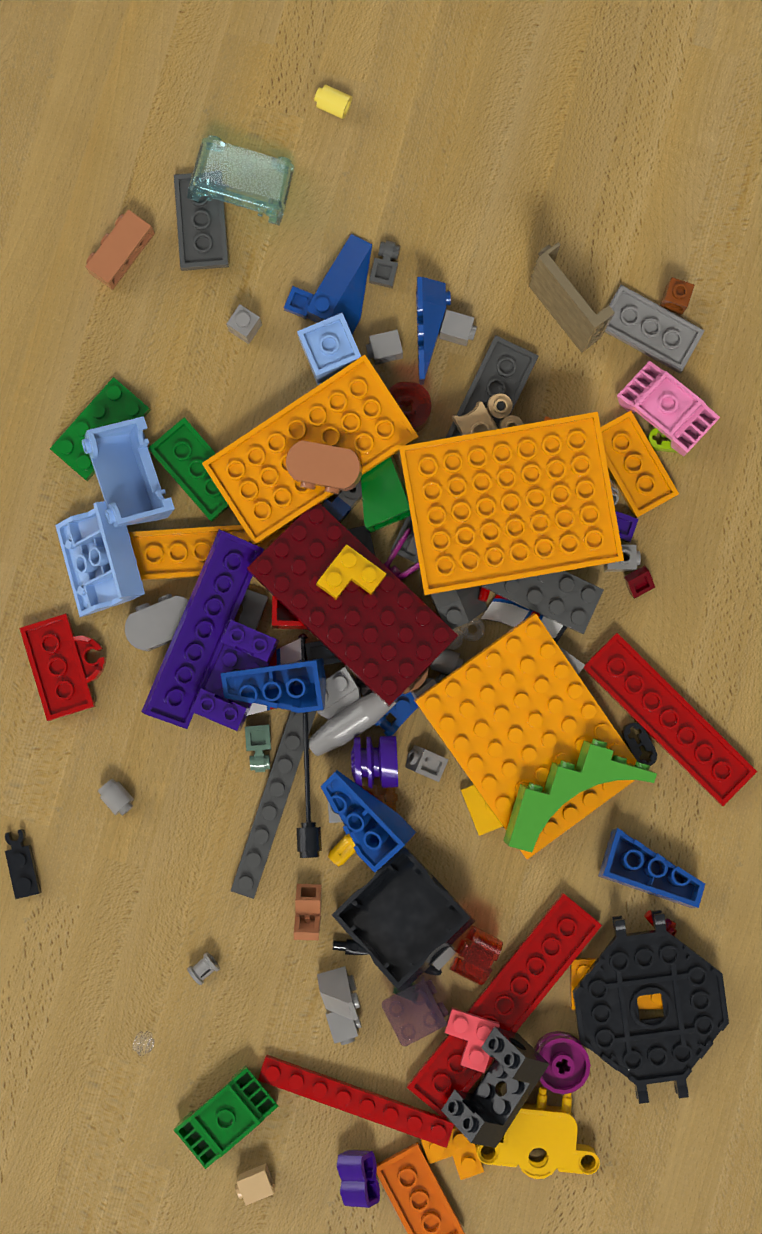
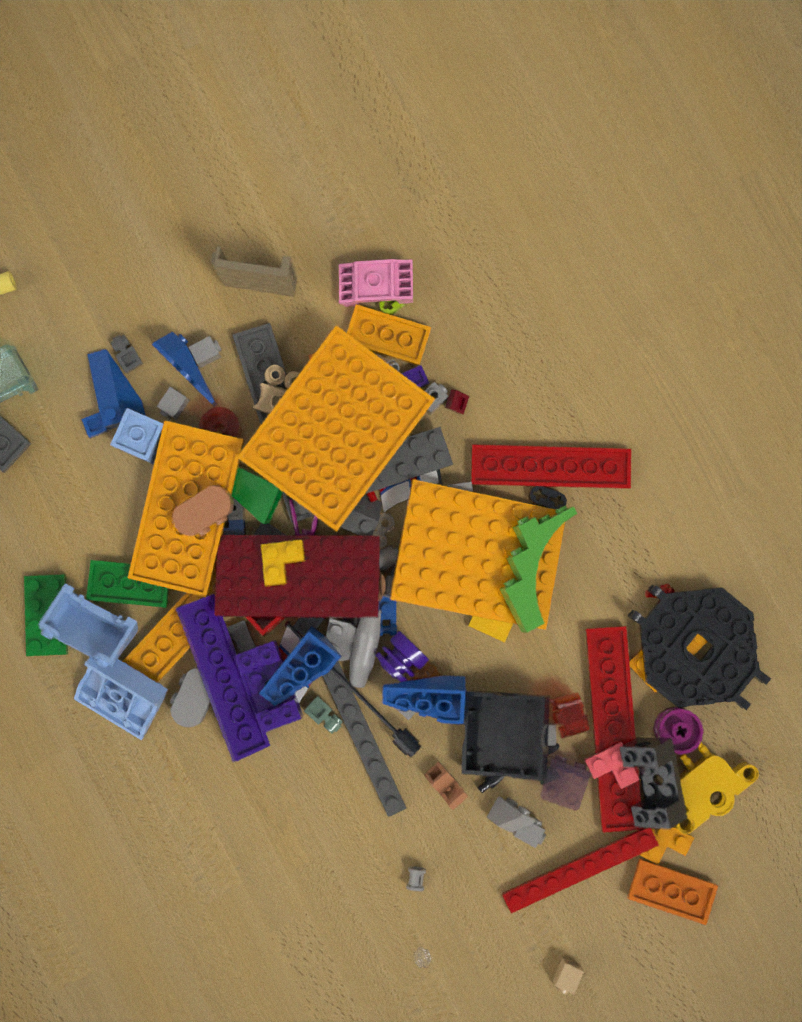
camera: 45 degrees left, 0 degrees up
black plate [5,829,42,899] -> none
red plate [19,613,106,721] -> none
light grey brick [98,779,134,816] -> none
green plate [174,1065,279,1169] -> none
light grey brick [226,304,262,344] -> none
yellow piece [328,834,356,867] -> none
dark purple brick [337,1150,380,1208] -> none
light grey bracket [405,745,448,782] -> none
blue wedge [598,828,705,908] -> none
light grey tile [605,285,705,373] -> none
dark orange brick [660,277,695,315] -> none

